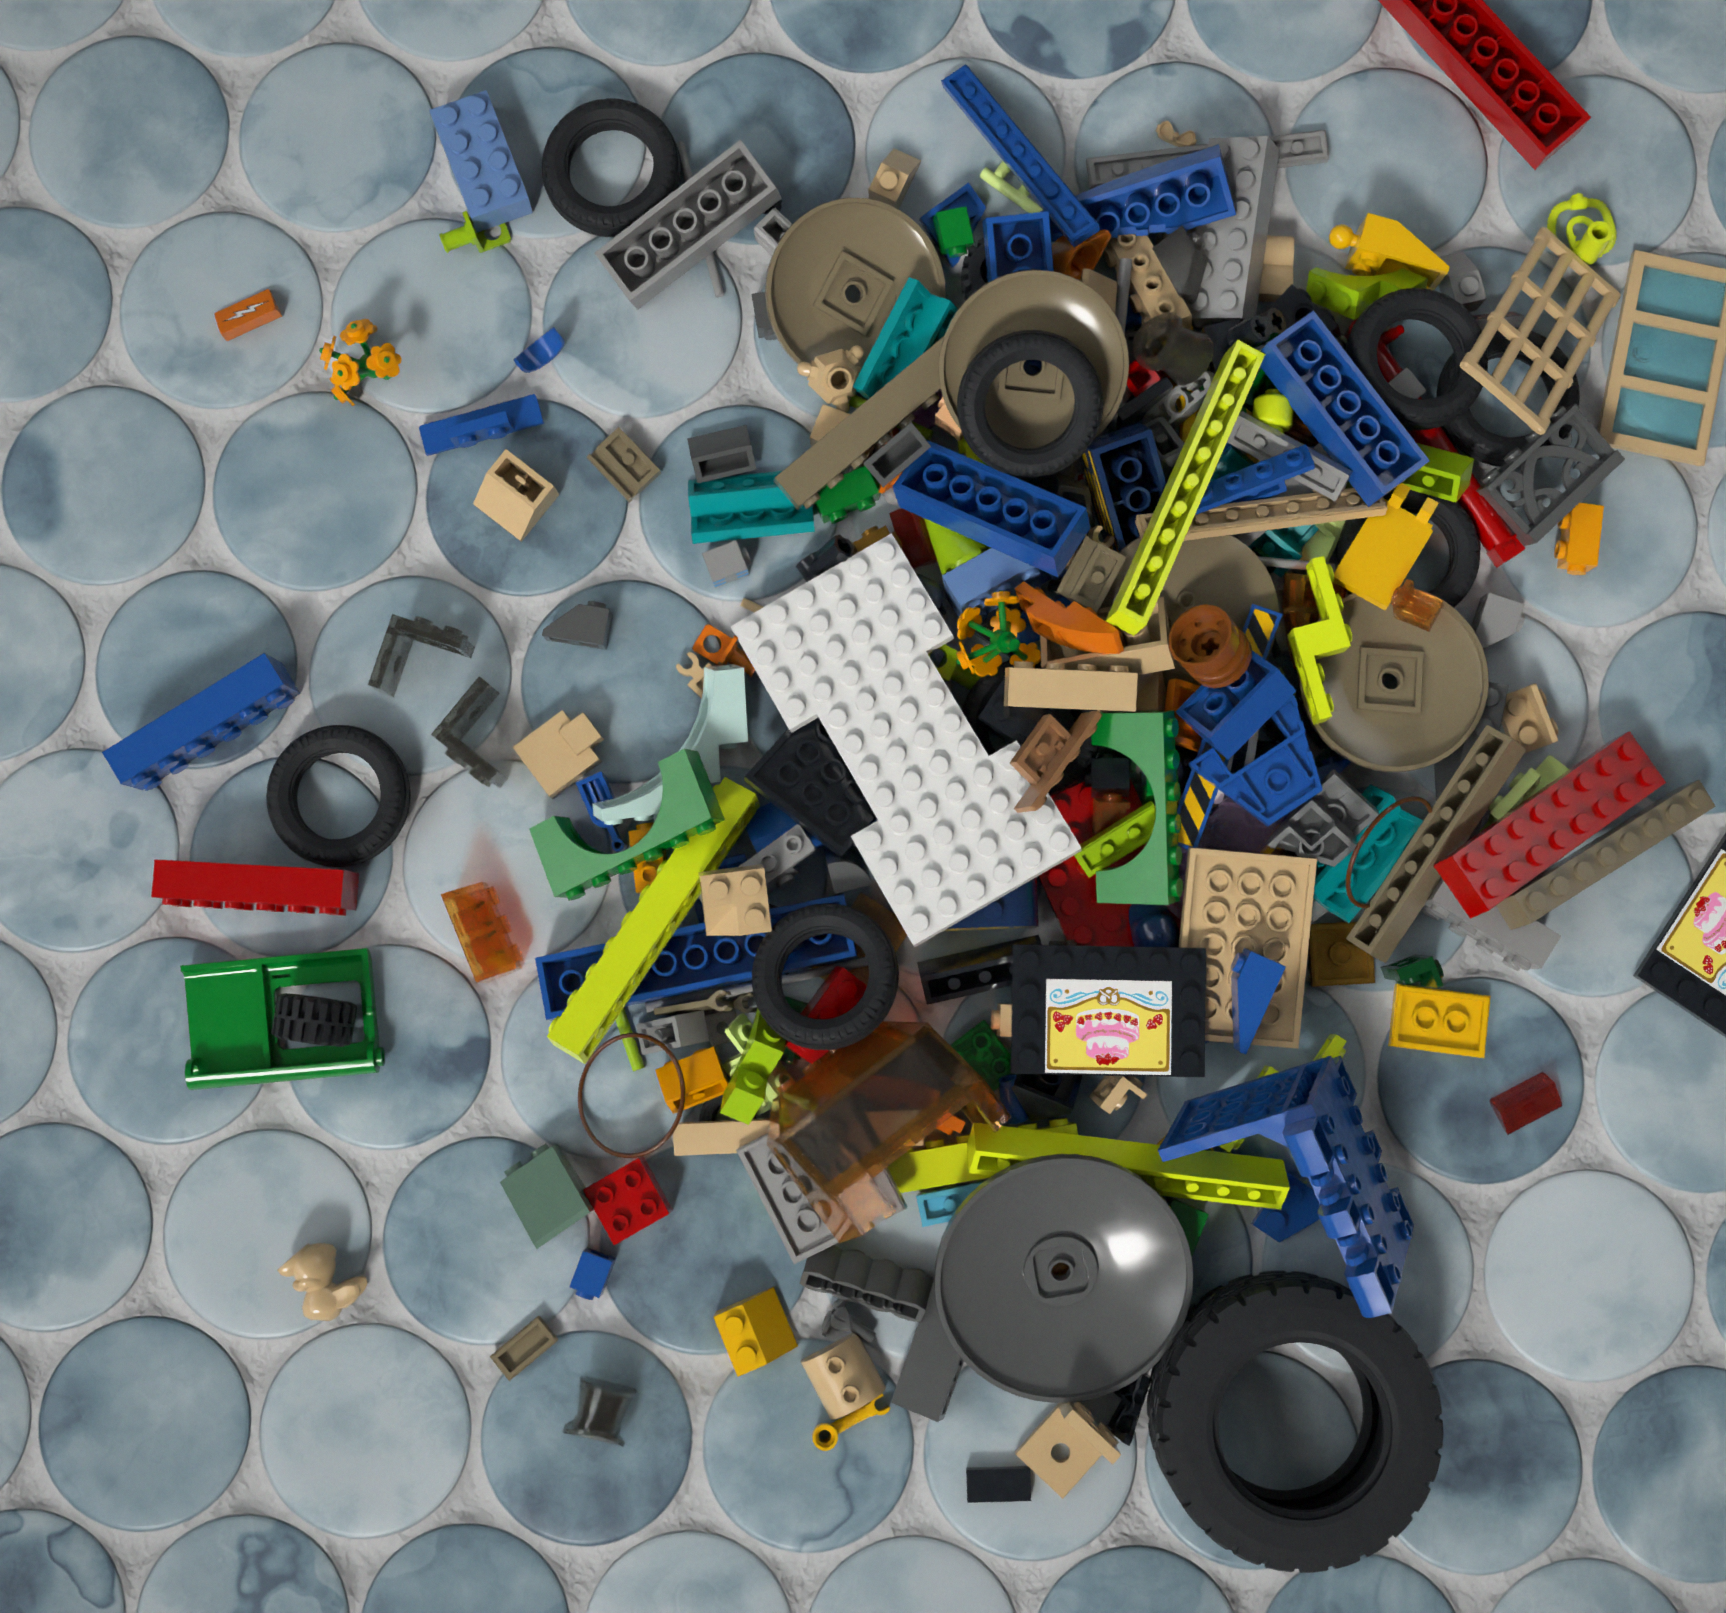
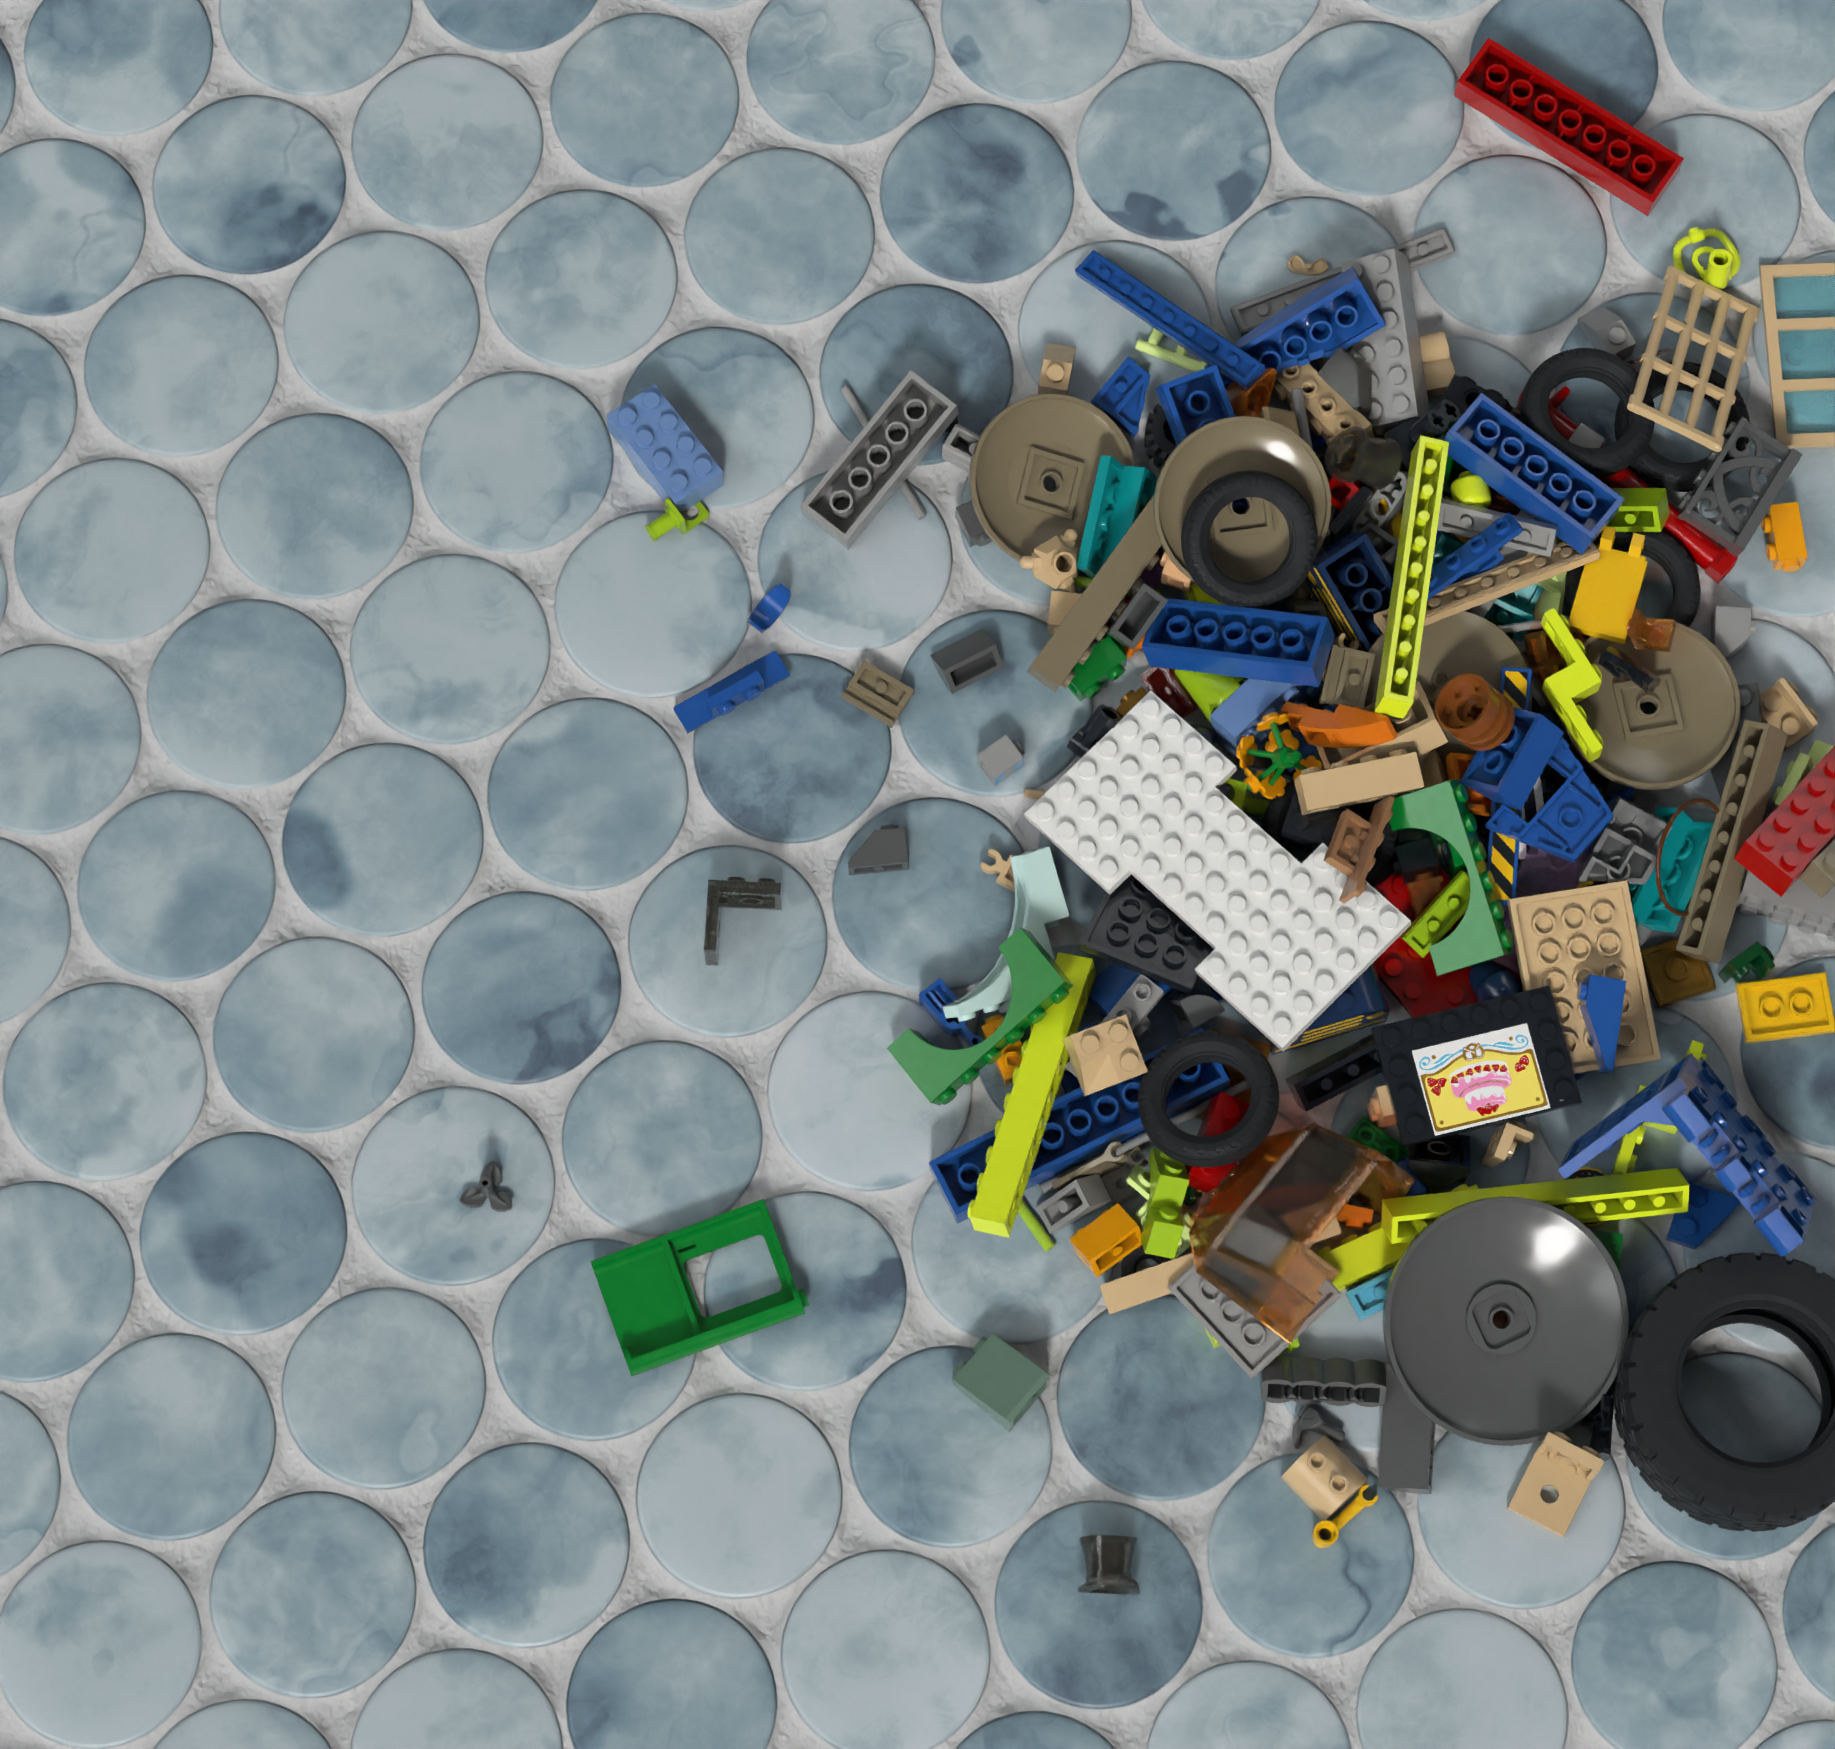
camera: 20 degrees left, 10 degrees down
blue brick [102,653,301,791] -> none
red brick [151,859,359,916] -> none
orange slope [214,289,282,341] -> none
black tyre [266,725,411,867] -> none
black tyre [271,993,357,1047] -> none
tan animal [277,1243,368,1321] -> none
light orange plant [319,319,402,406] -> none
clear smoke bracket [431,676,508,788] -> none
clear orange slope [441,882,523,983] -> none
tan slope [473,449,559,542] -> none
dark tan tile [490,1316,559,1381] -> none
tan piece [513,710,604,799] -> none
black tyre [542,98,681,237] -> none
blue brick [570,1247,616,1300] -> none
reddish brown piece [578,1033,685,1158] -> none
red brick [583,1156,673,1245] -> none
teal slope [688,471,815,544] -> none
orange bracket [692,624,755,677] -> none
yellow slope [713,1287,798,1377] -> none
green brick [933,206,974,258] -> none
black tile [966,1466,1031,1503] -> none
lime arch [1306,267,1428,320] -> none
yellow slope [1329,213,1450,290] -> none
none -> dark grey plant [459,1161,512,1212]
none -> black slope [1598,644,1660,693]

